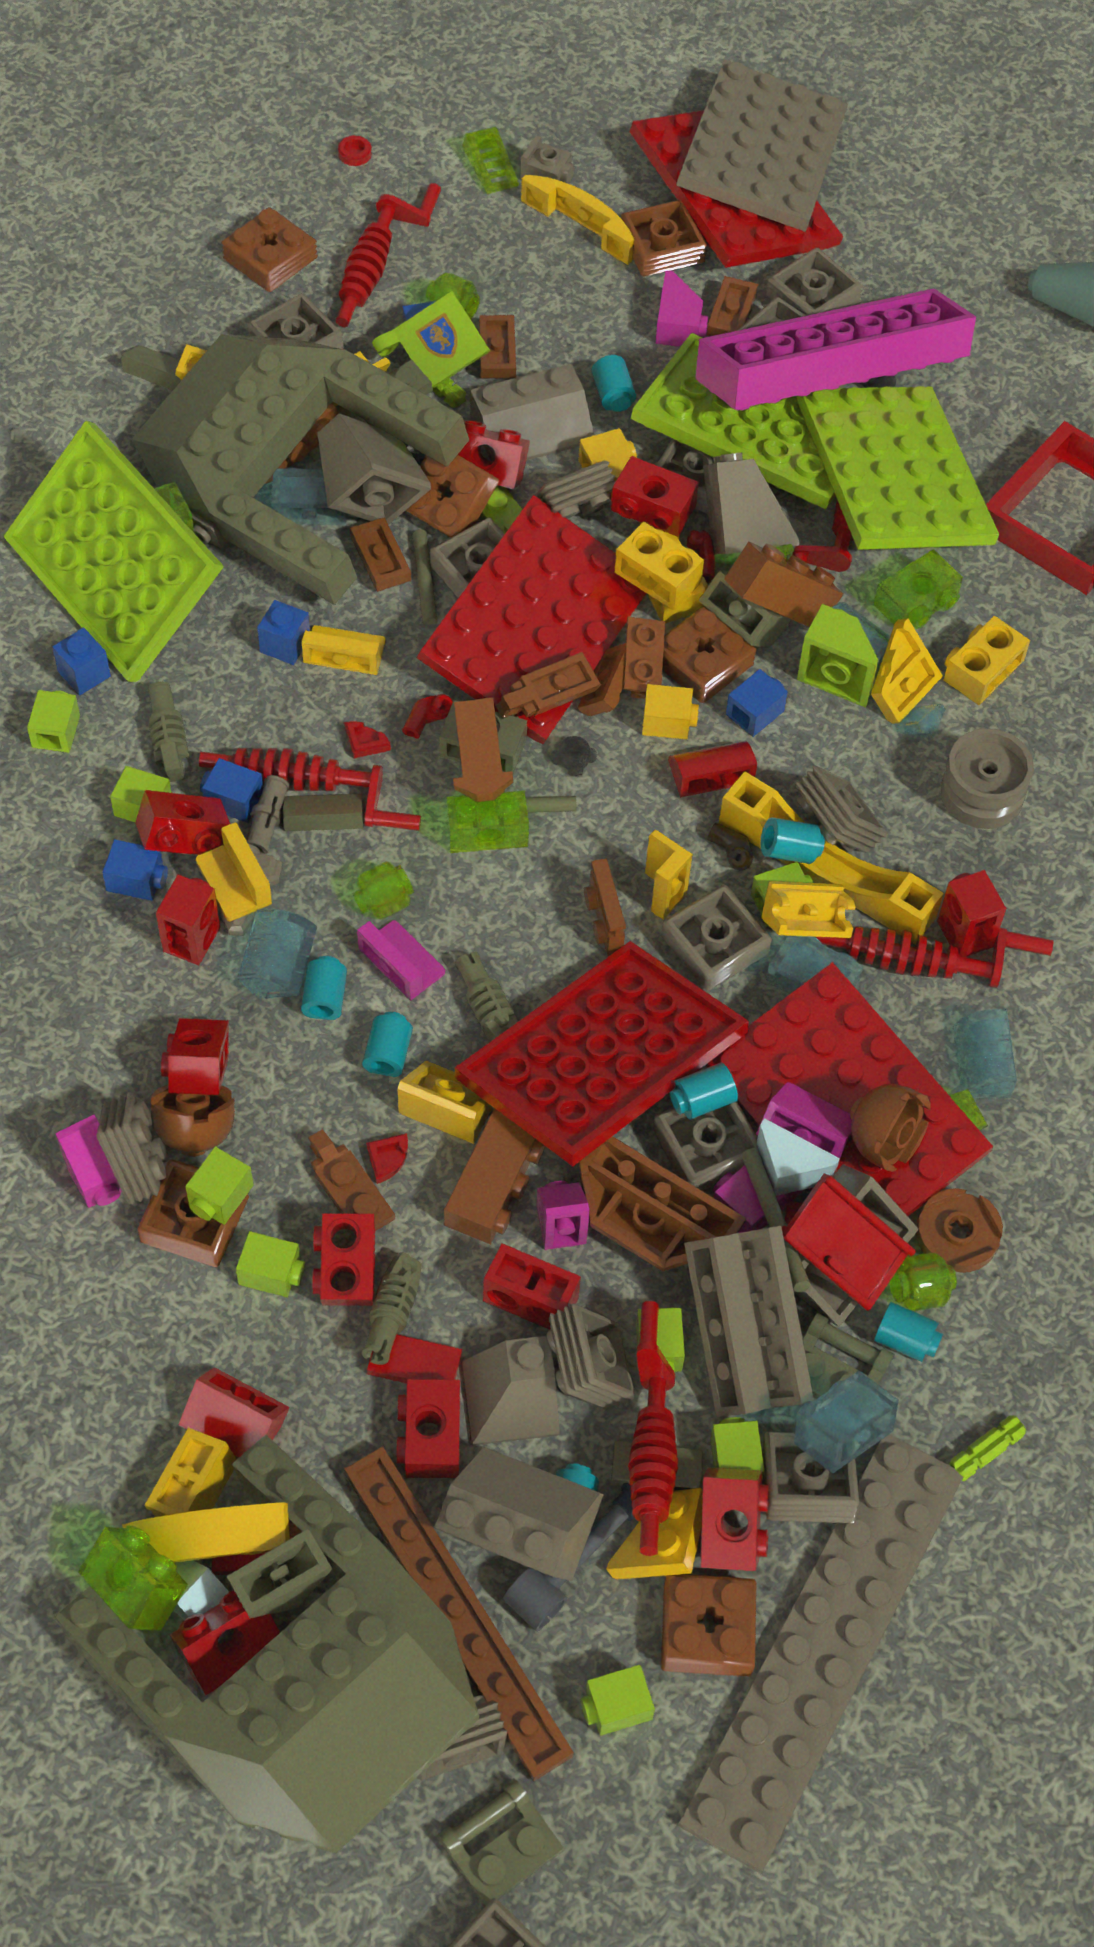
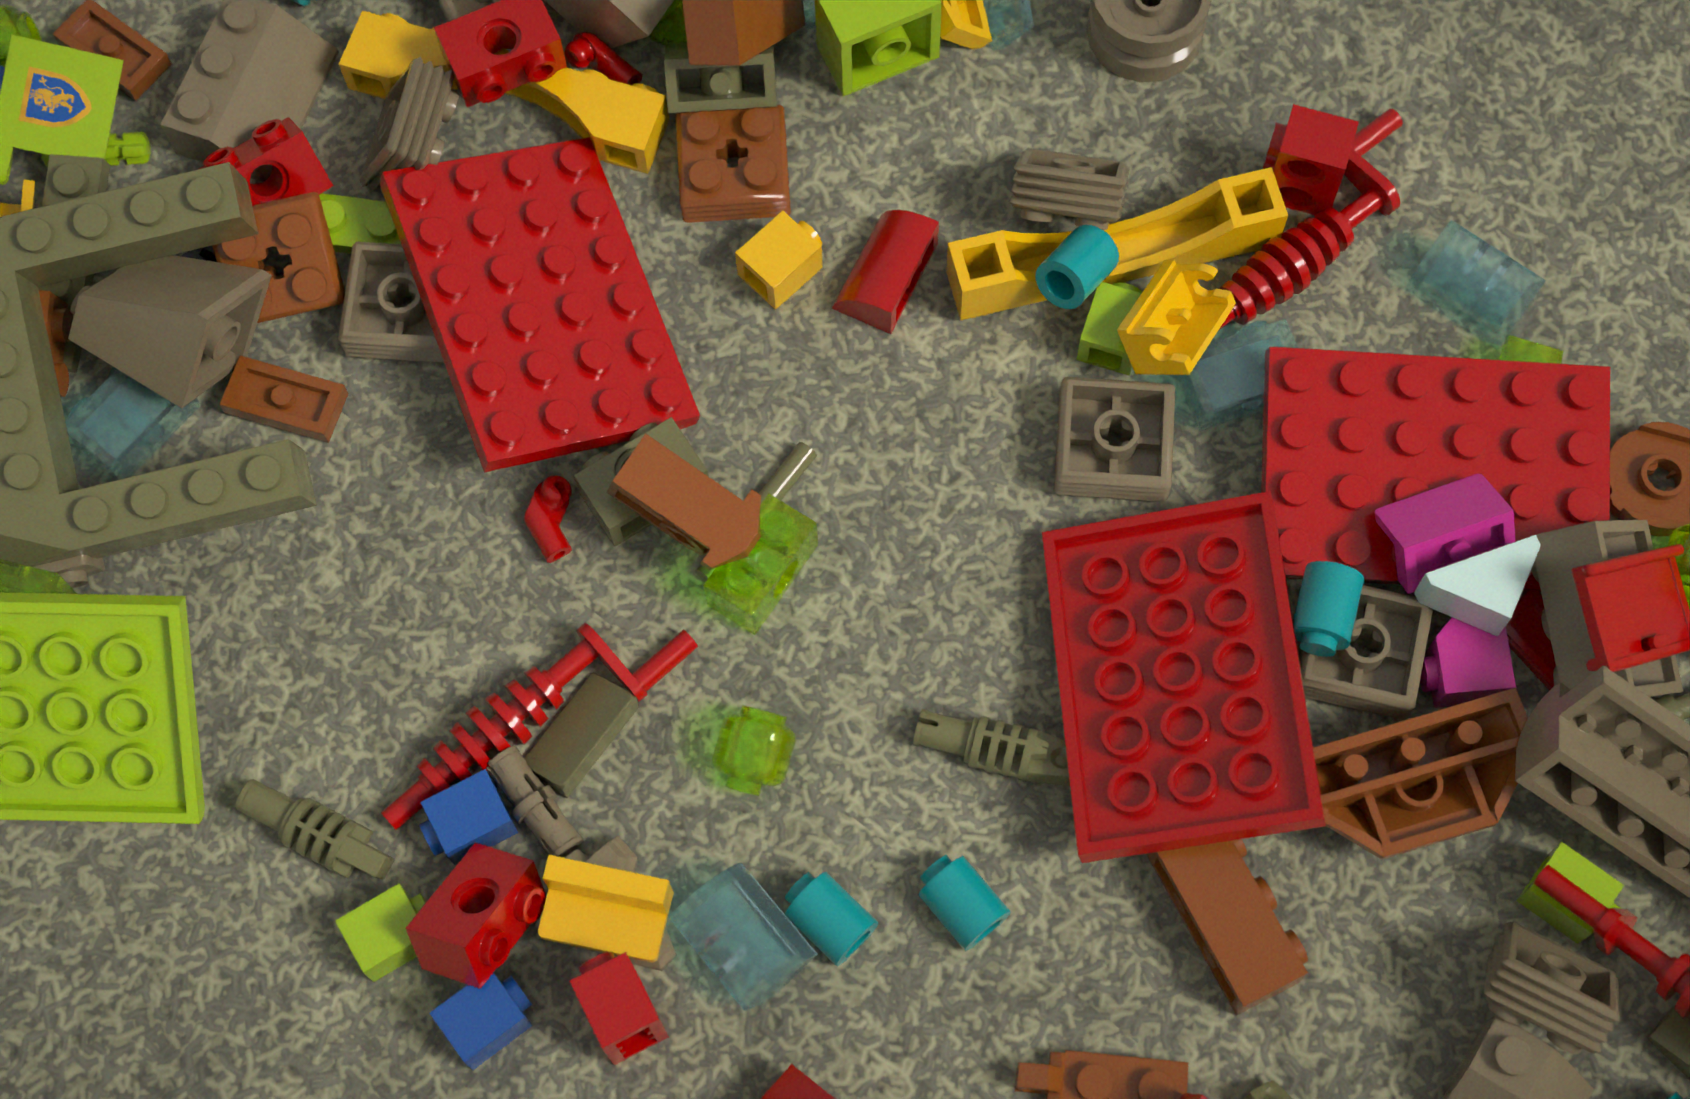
camera: 45 degrees left, 10 degrees up
lime brick [27,690,80,753] -> none
blue brick [52,627,111,696] -> none
blue brick [257,600,310,665] -> none
yellow panel [302,625,386,675] -> none
red tile [344,721,391,759] -> none
dark pink panel [357,920,445,1001] -> none
red tile [366,1133,408,1184] -> none
yellow slope [398,1061,493,1144] -> none
olive bar [412,529,437,625] -> none
red brick [483,1243,581,1329] -> none
dark orange hinge [496,652,601,719] -> none
dark pink slope [536,1181,590,1250] -> none
clear smoke plate [551,736,597,777] -> none
dark orange plate [577,643,626,717] -> none
dark orange plate [584,858,626,956] -> none
yellow brick [615,522,704,610] -> none
dark orange hinge [623,617,665,699] -> none
yellow panel [645,830,693,920] -> none
dark brown arm [708,823,753,871] -> none
blue brick [726,669,788,737] -> none
olive bar [742,1148,810,1292] -> none
dark orange cylinder [850,1084,931,1172] -> none

